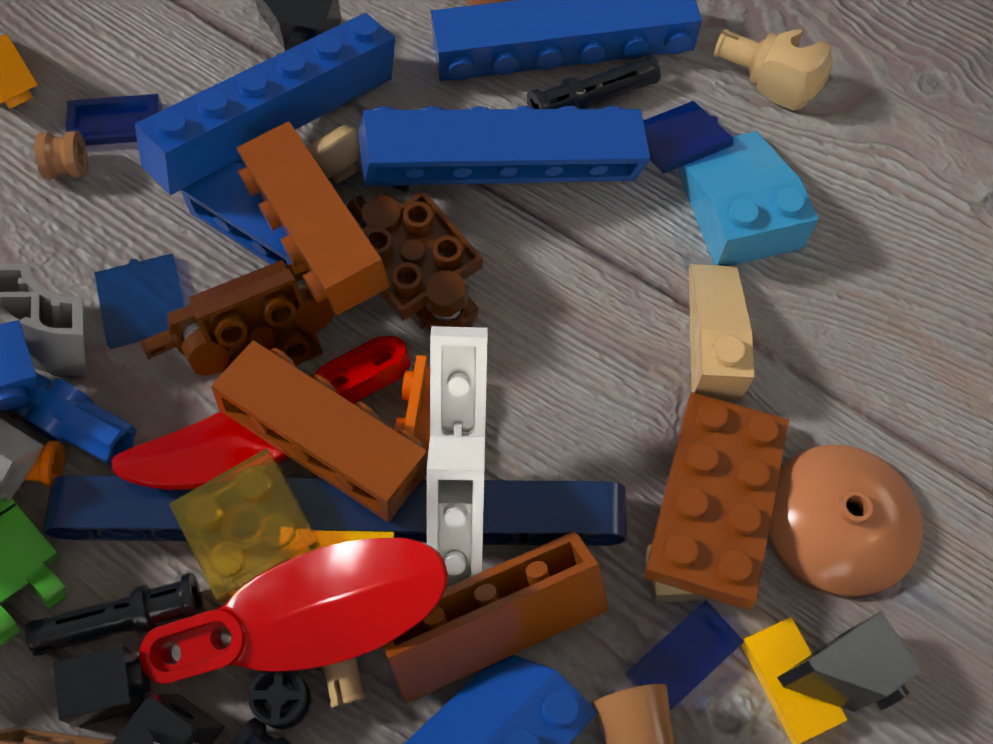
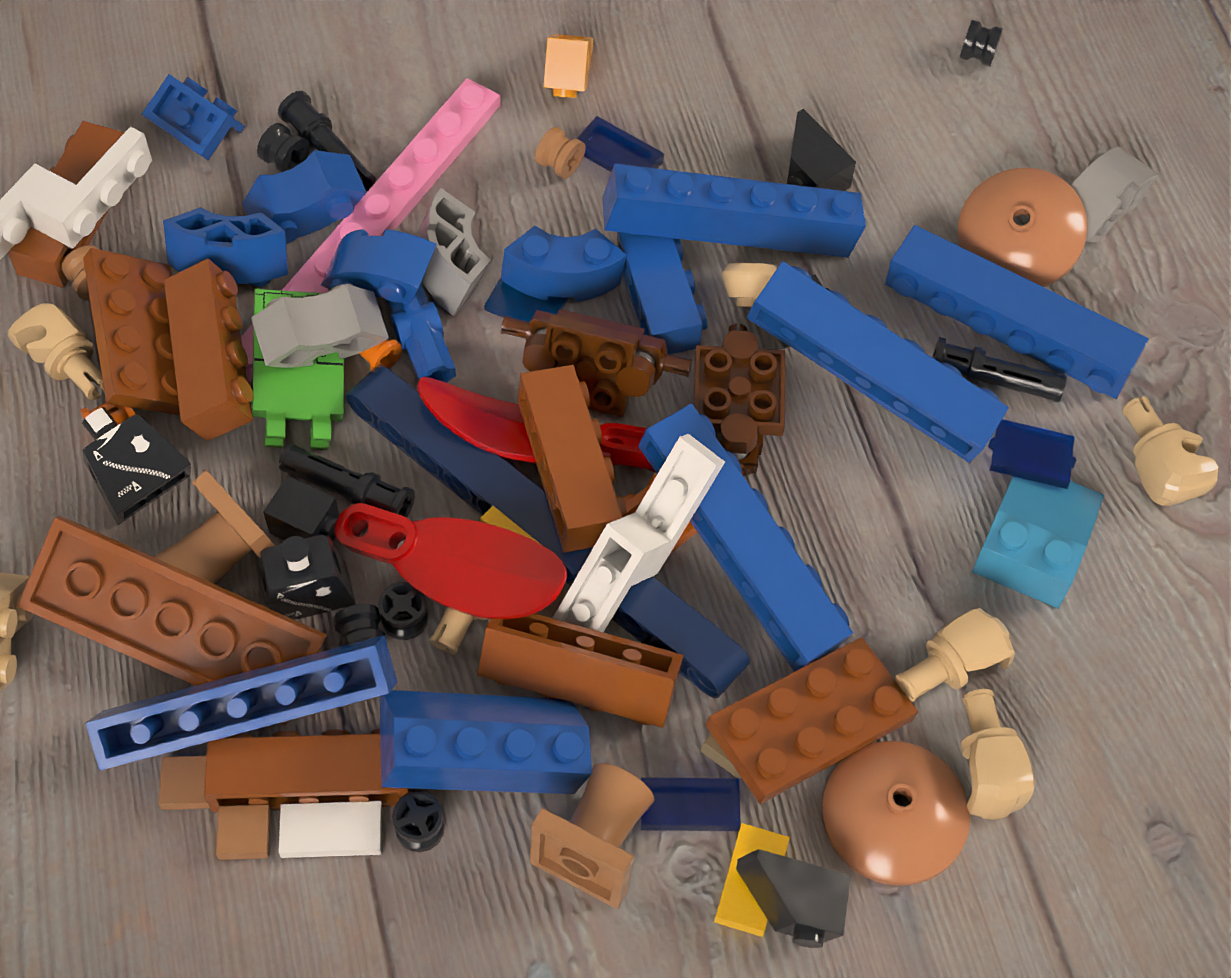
camera: 40 degrees right, 5 degrees down
clear yellow plate [169,449,321,603] -> none
dark orange brick [236,121,390,316] -> none
tan slope [689,264,754,401] -> none
none -> blue brick [501,226,627,302]
none -> blue brick [638,403,853,672]
none -> tan piece [895,608,1015,702]
none -> tan piece [960,689,1036,820]

